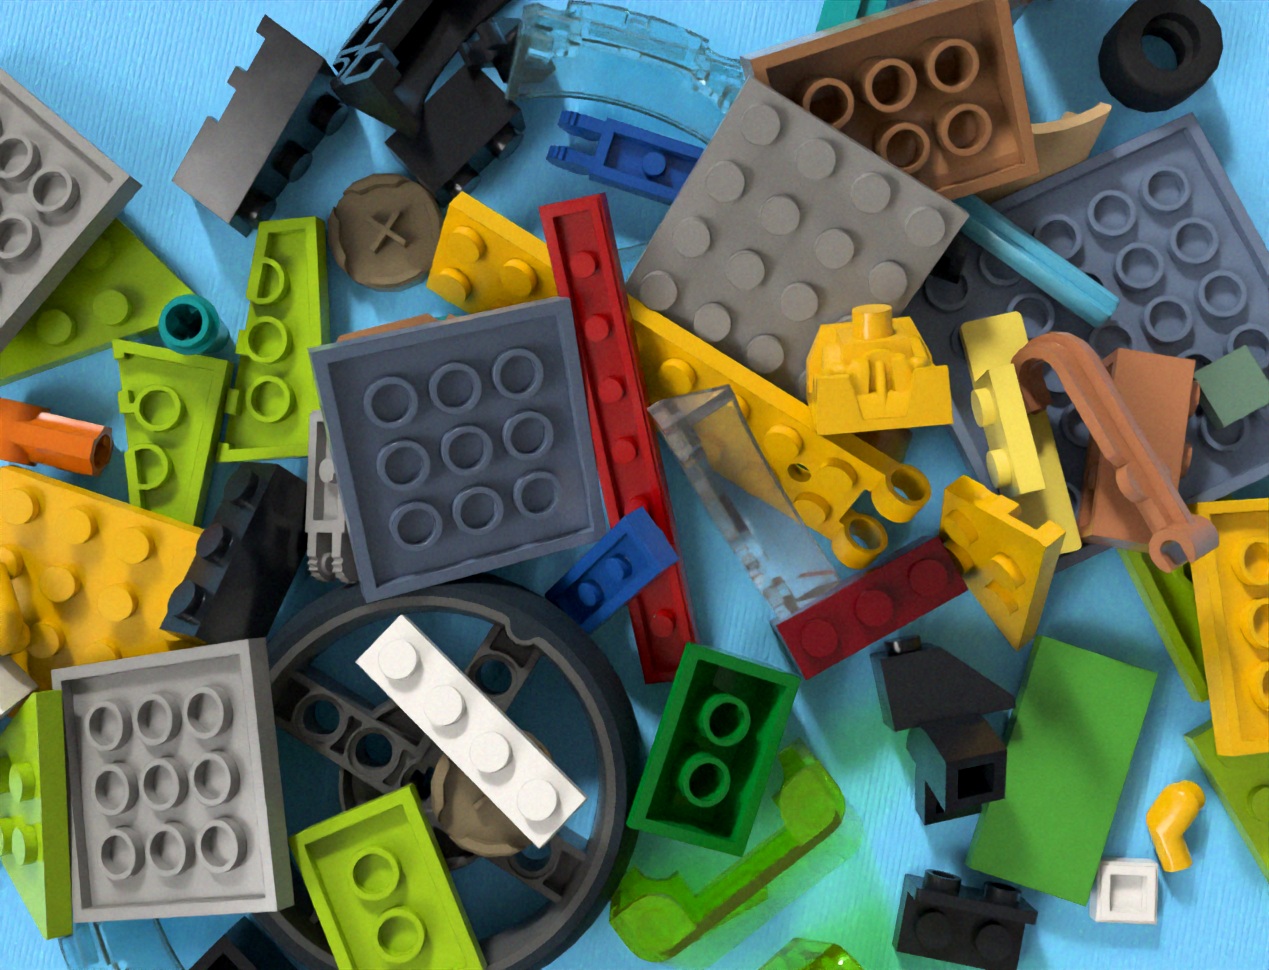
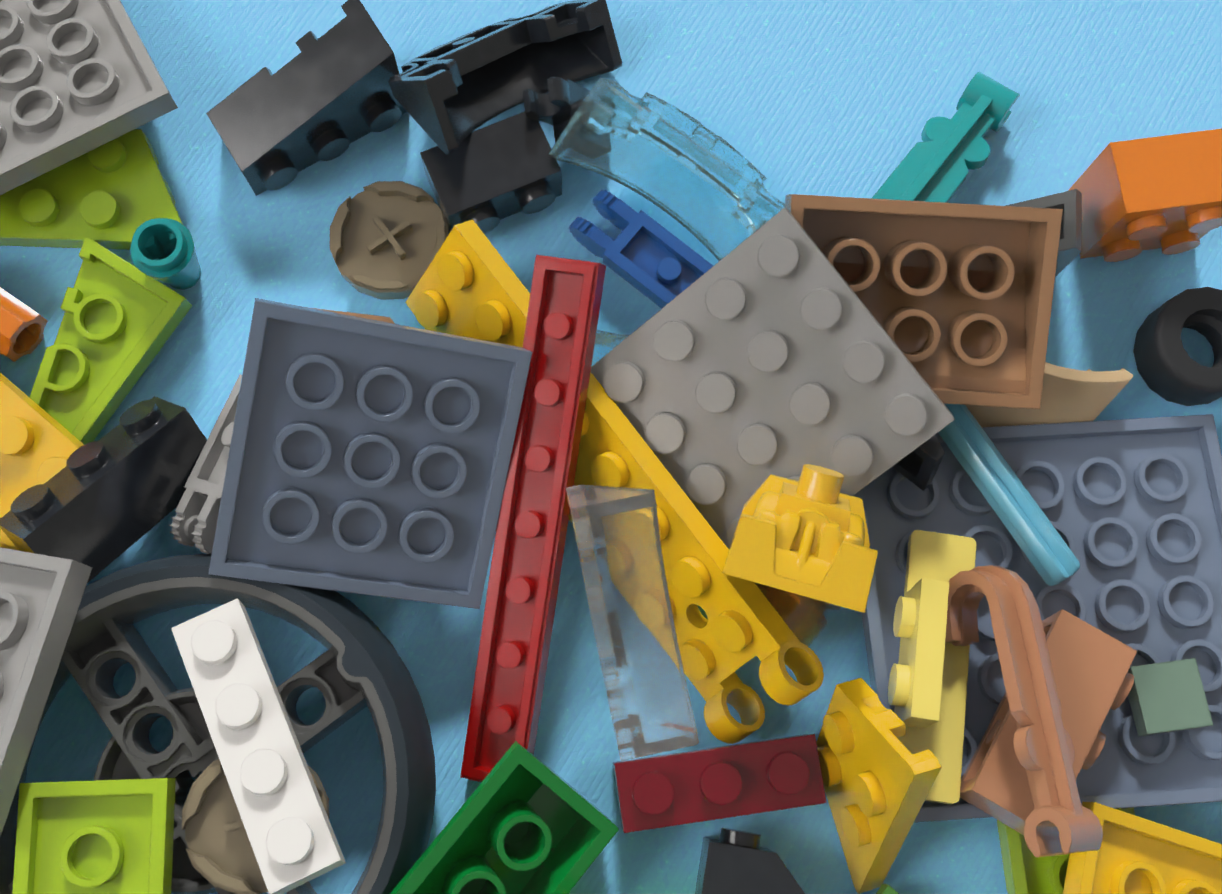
camera: 10 degrees right, 10 degrees down
lime wing [215,216,331,464] -> none
blue plate [544,506,680,636] -> none

